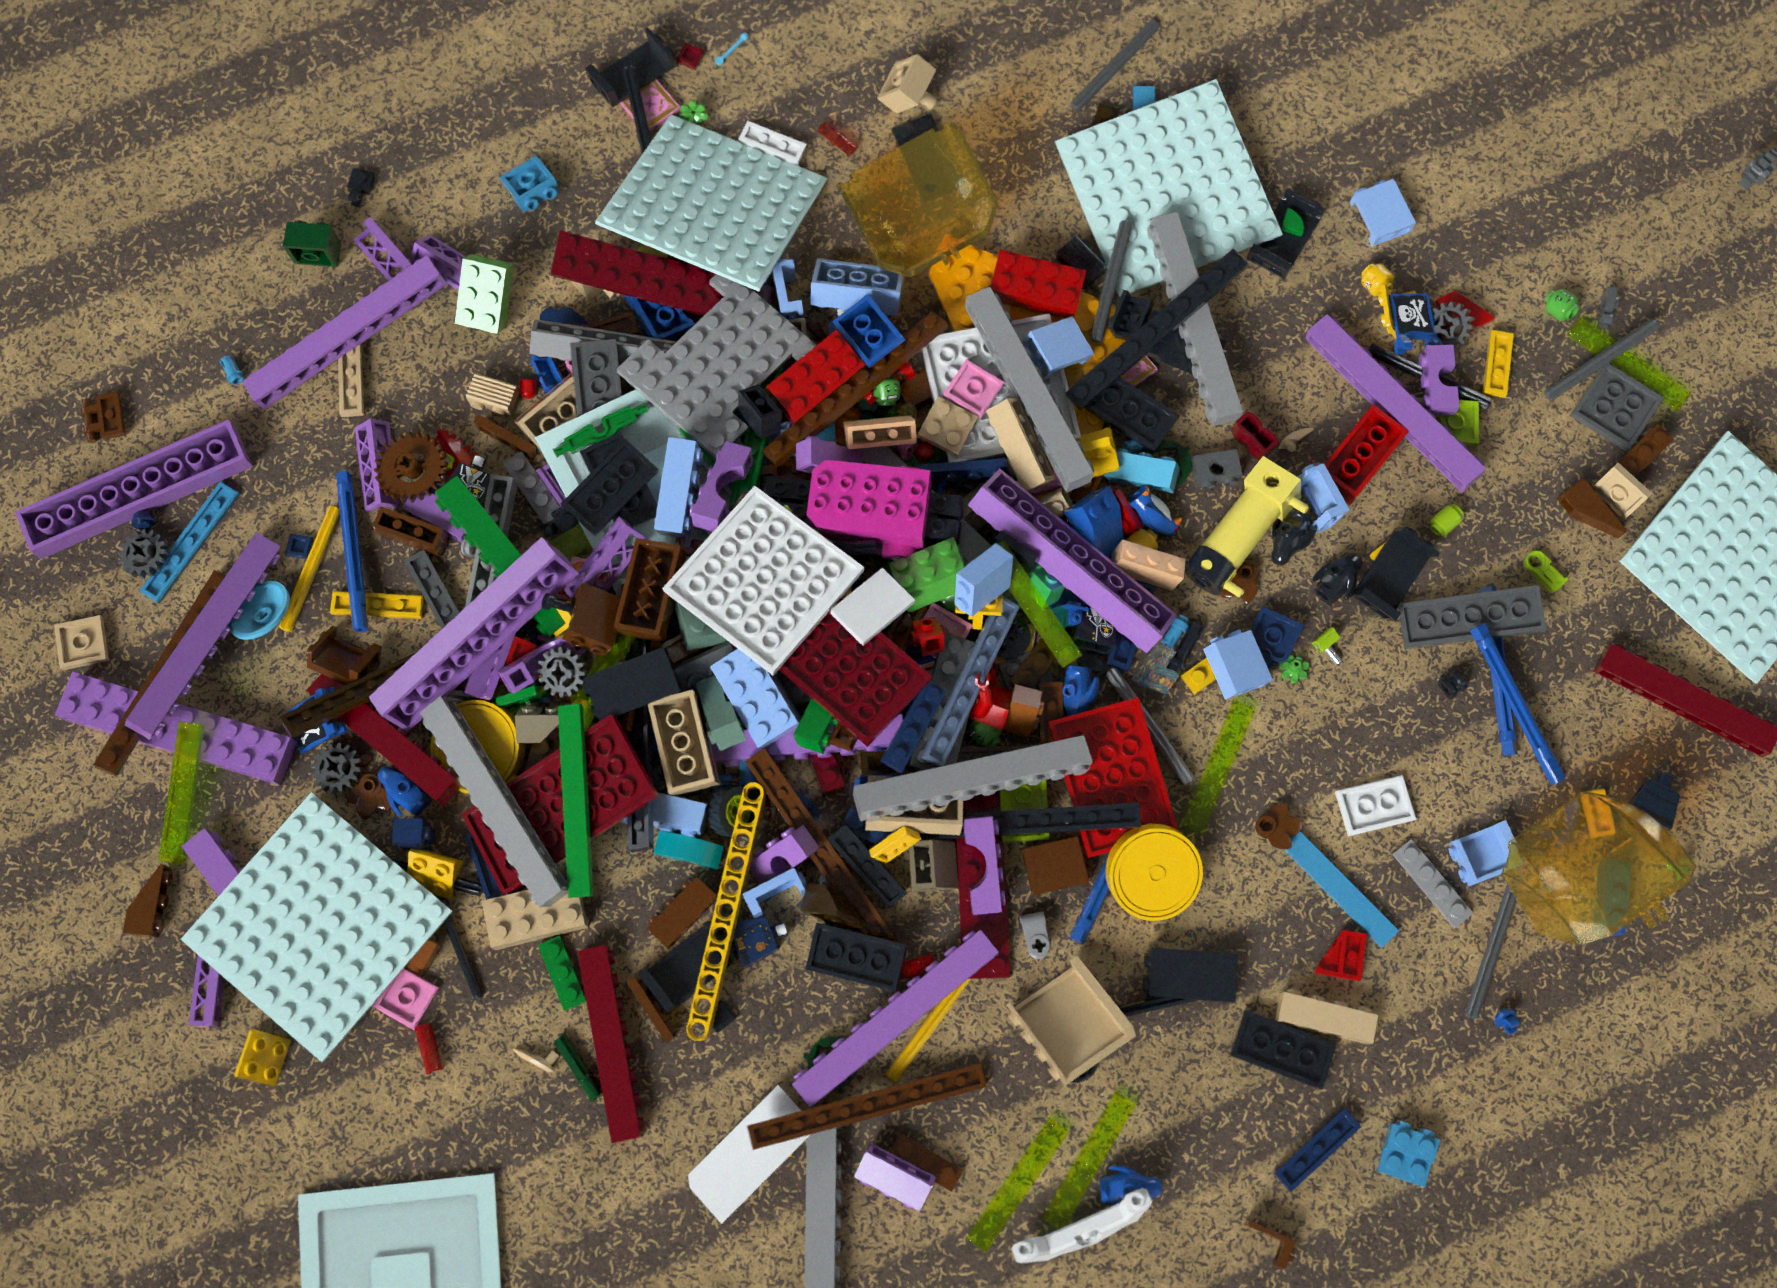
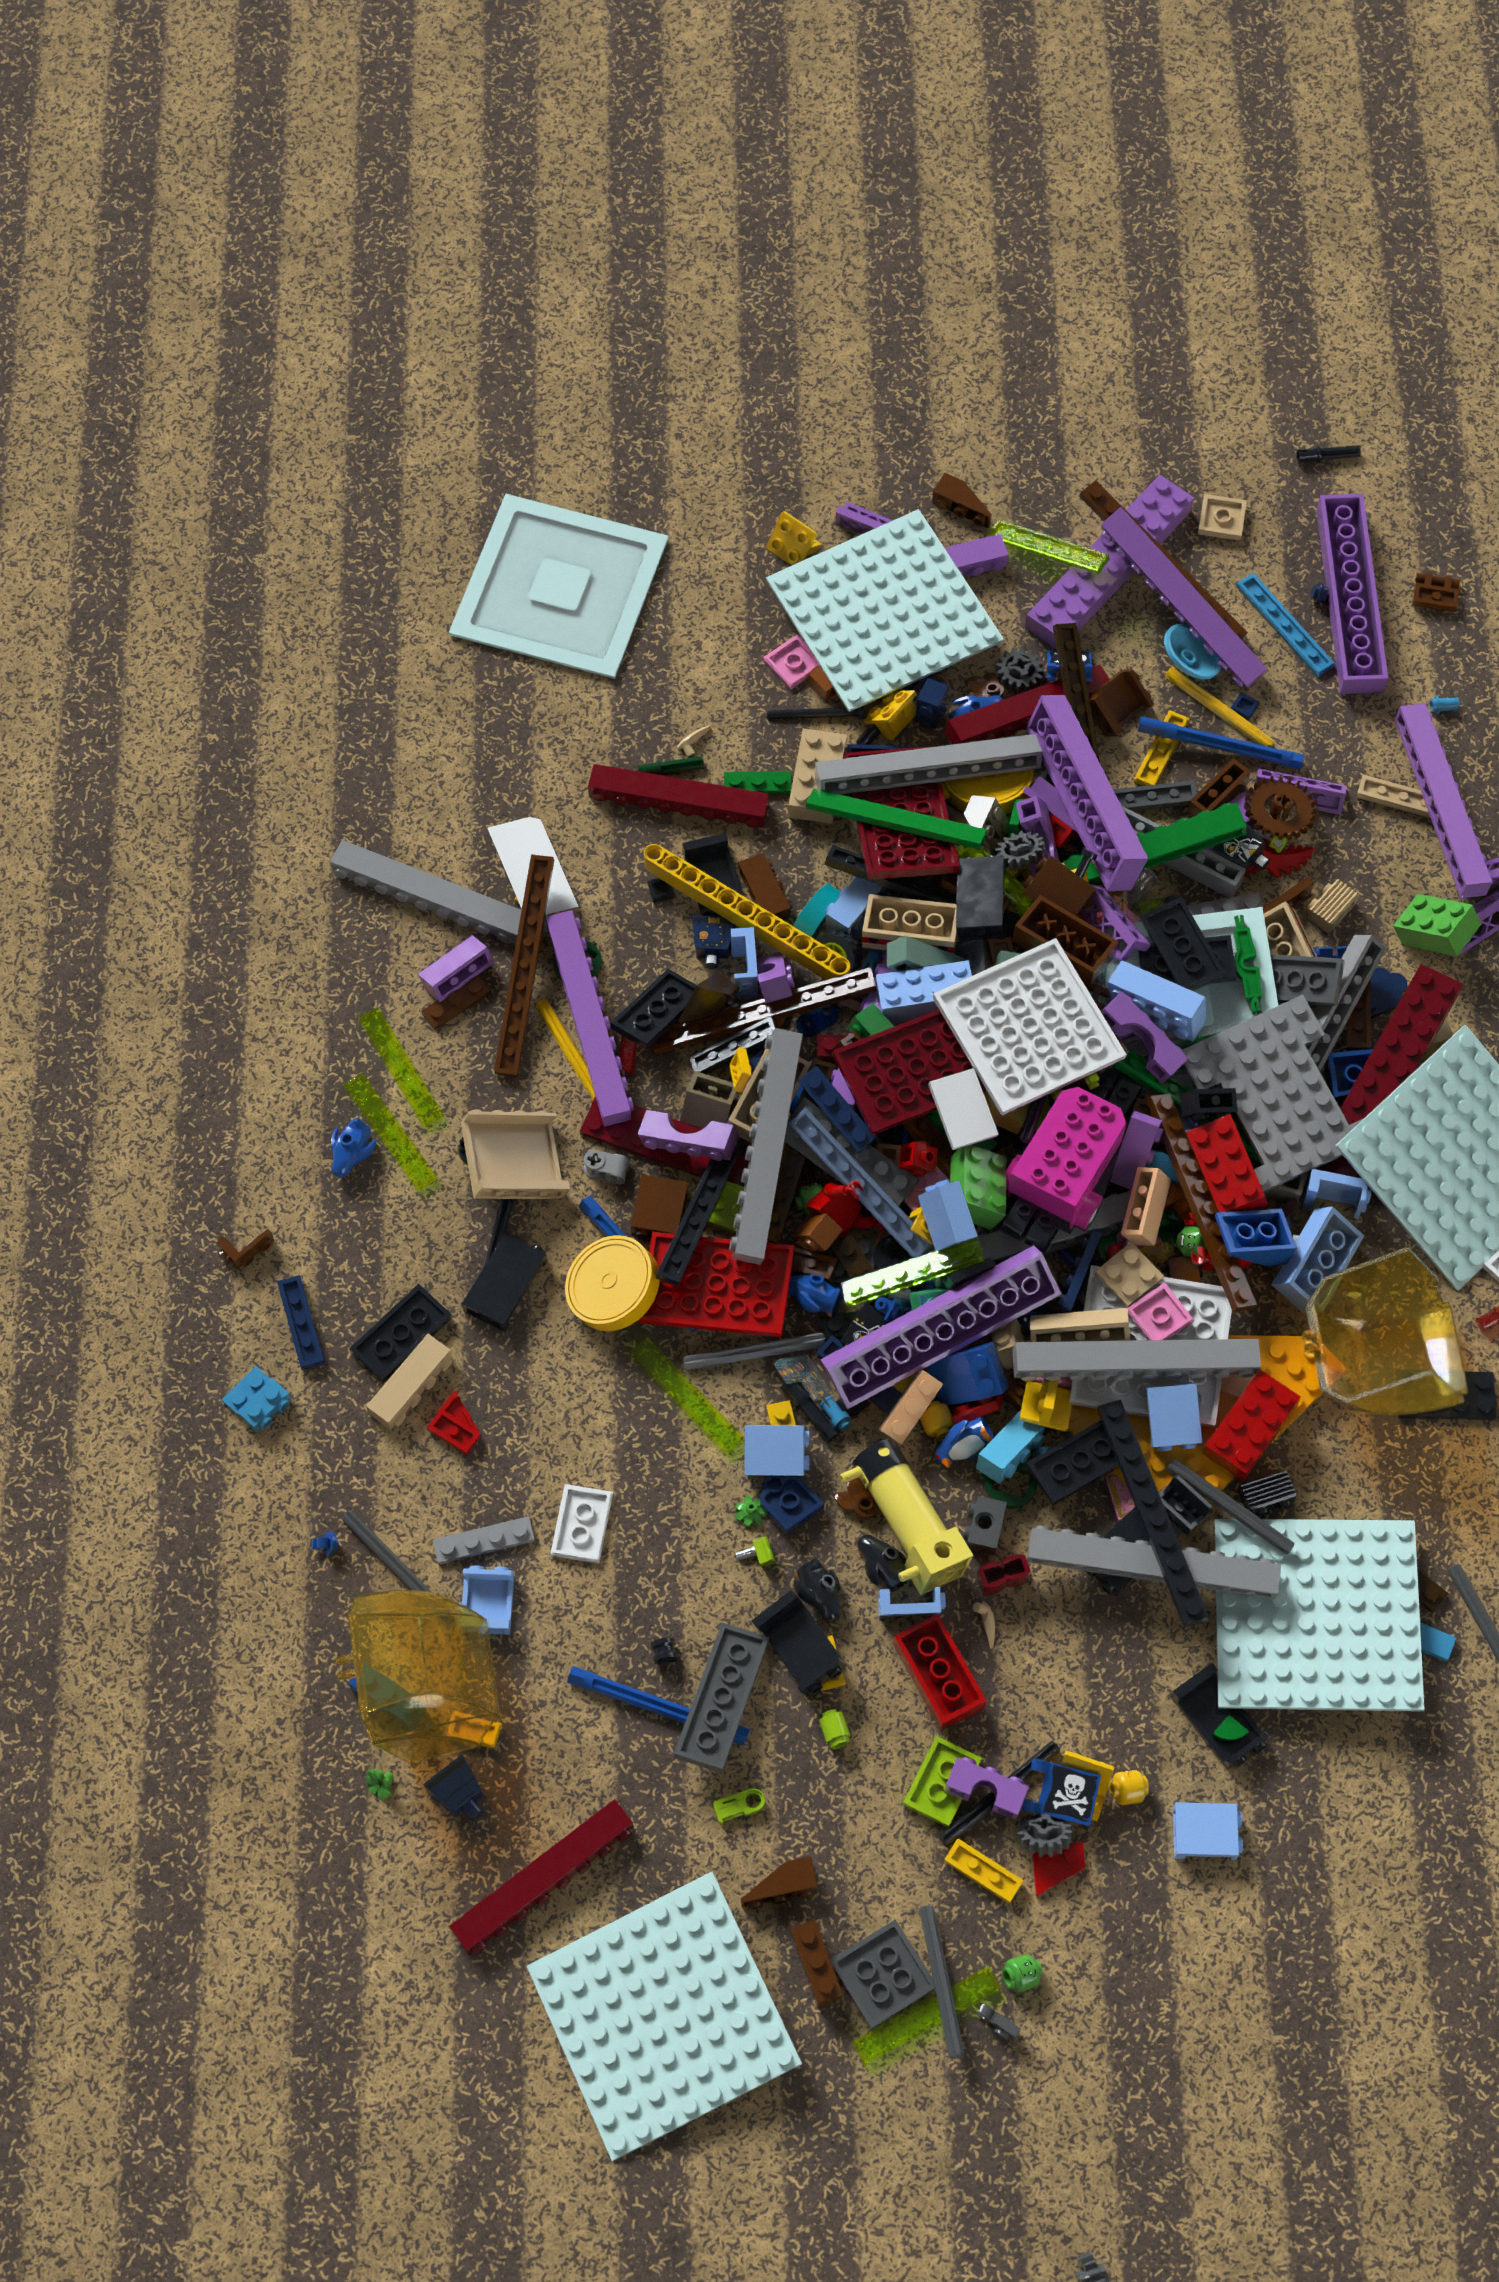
camera: 115 degrees right, 10 degrees down
dark grey gear [118,529,170,579] -> none
red piece [414,1023,443,1075] -> none
red piece [519,379,537,399] -> none
reddish brown plate [627,976,676,1043] -> none
white helmet [1012,1188,1152,1263] -> none
reddish brown plate [1255,804,1303,850] -> none
dark azure tile [1285,832,1399,948] -> none
medium lavender brick [1305,314,1486,493] -> none
blue piece [1470,623,1566,785] -> none
tan plate [1594,463,1652,521] -> none

